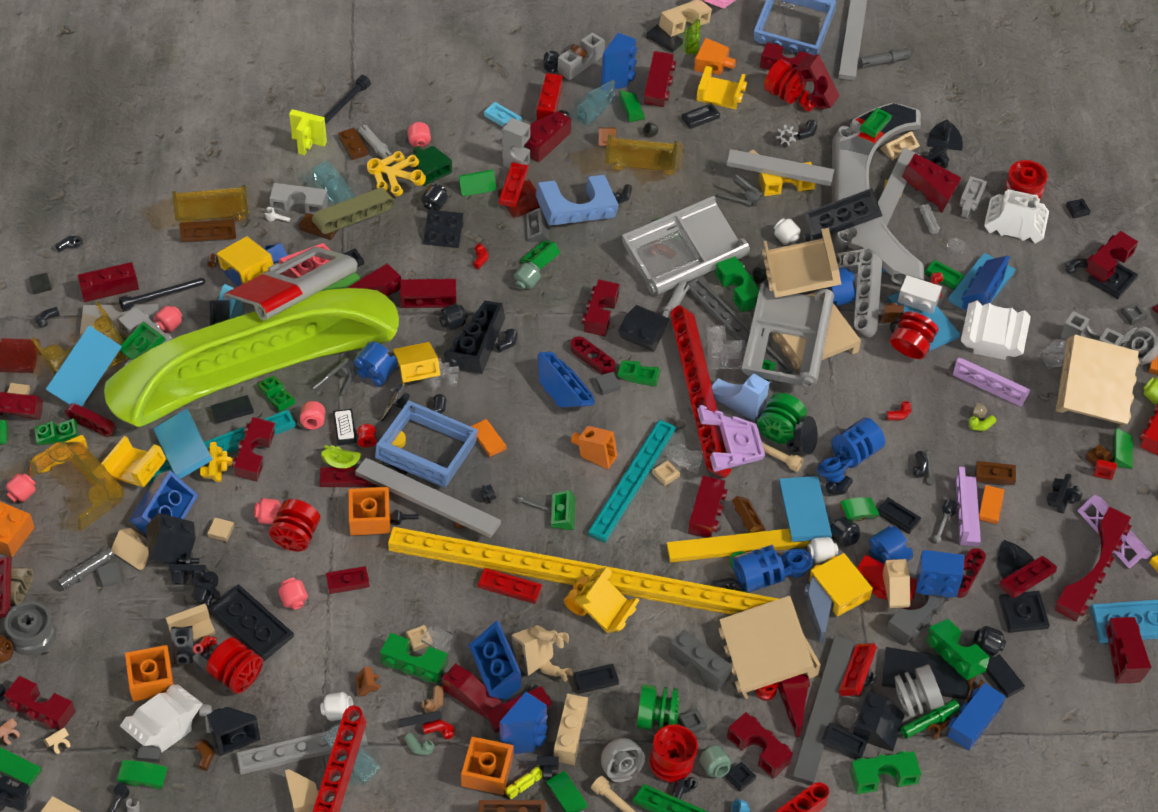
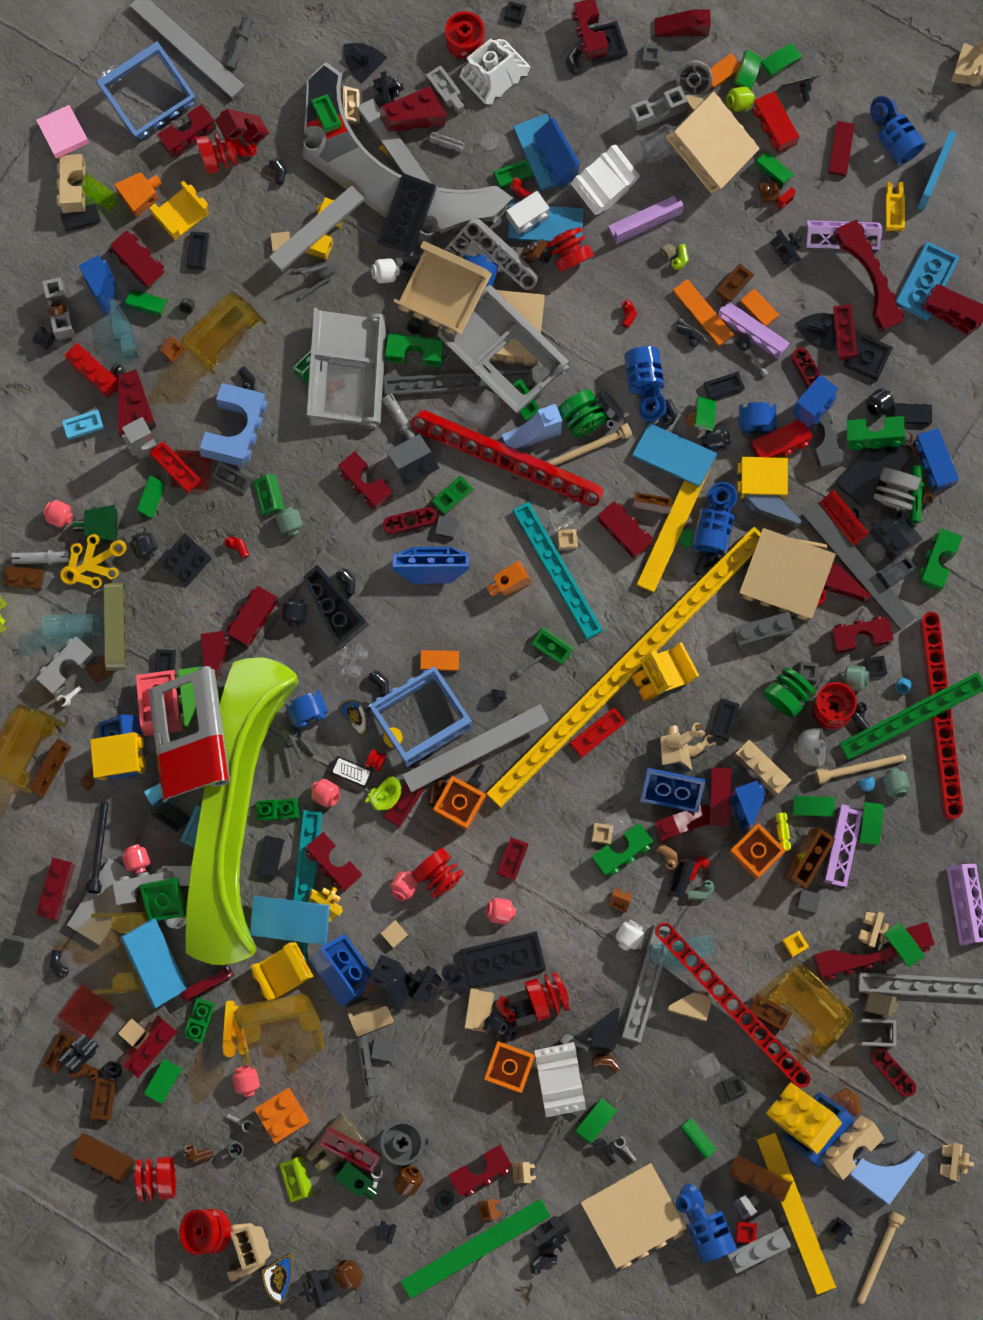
camera: 55 degrees left, 25 degrees up
yellow panel [393,342,440,383] -> none
black tile [537,756,559,780] -> none
lavender wing [697,405,765,471] -> none
light grey gear [776,124,798,146] -> none
white head [807,537,838,564] -> none
tan slope [883,559,910,608] -> none
none -> orange tile [673,279,734,347]

